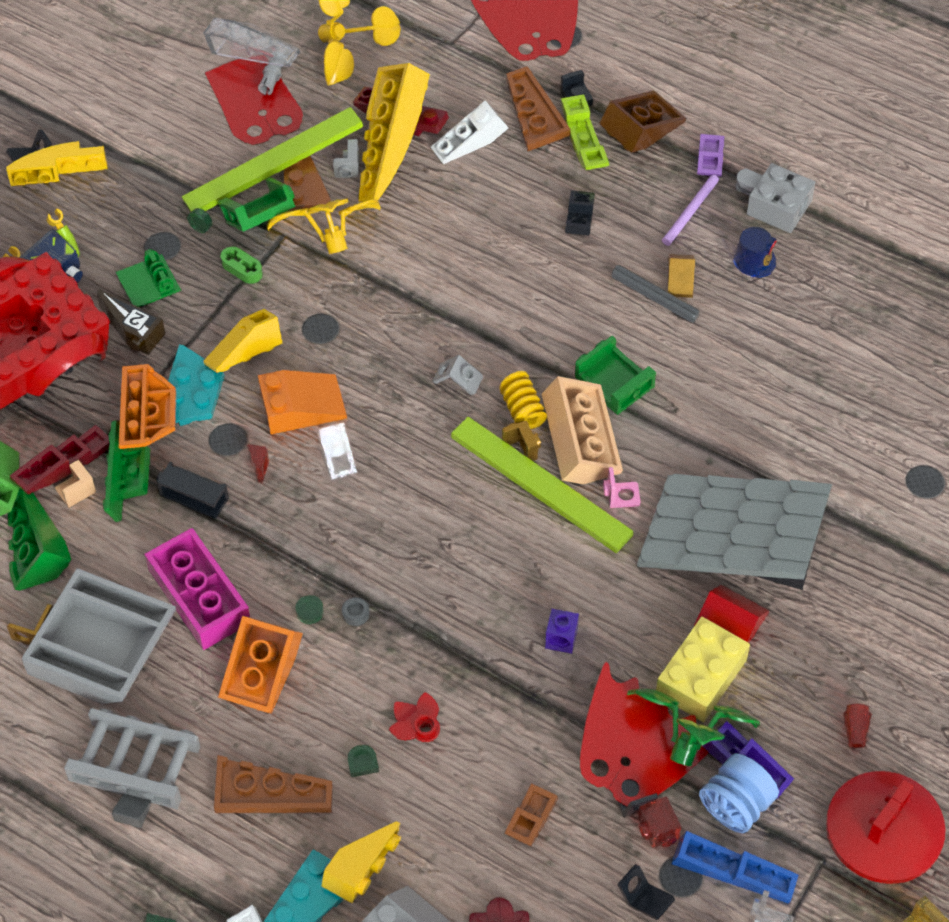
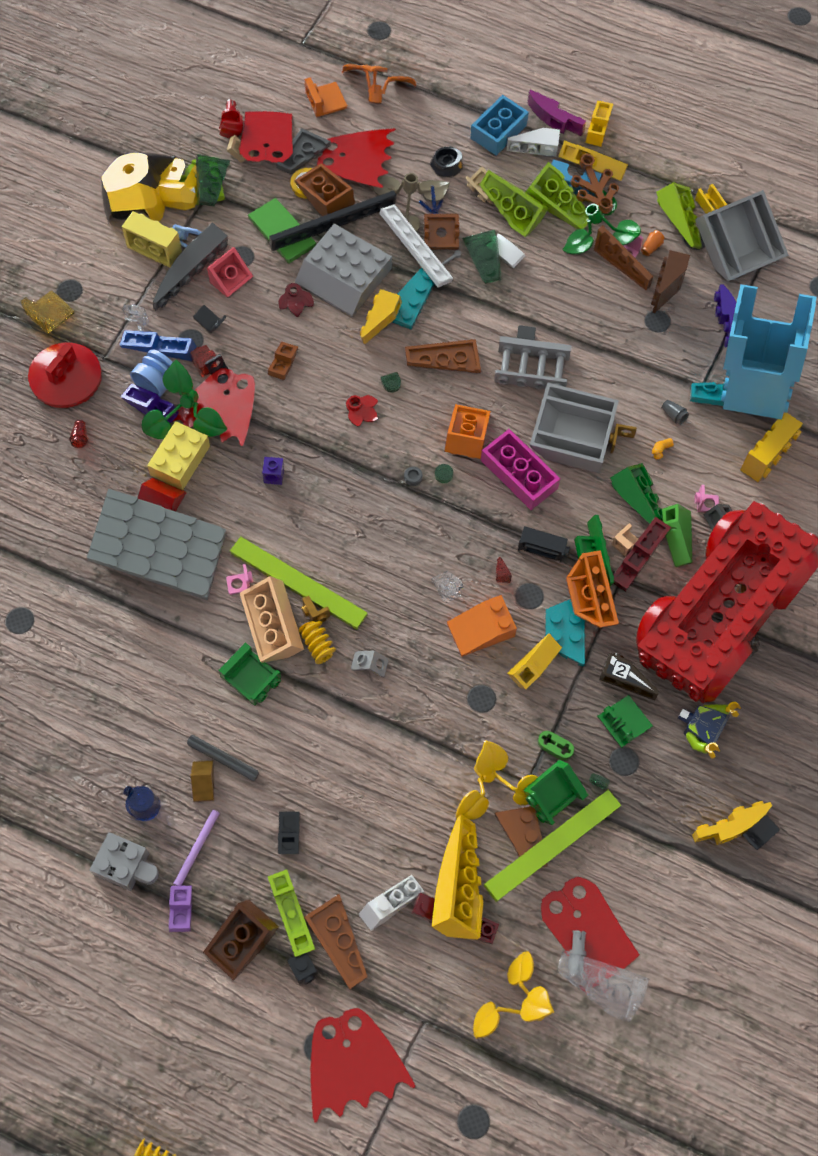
camera: 170 degrees right, 10 degrees up
light grey bracket [333,139,359,178] -> none

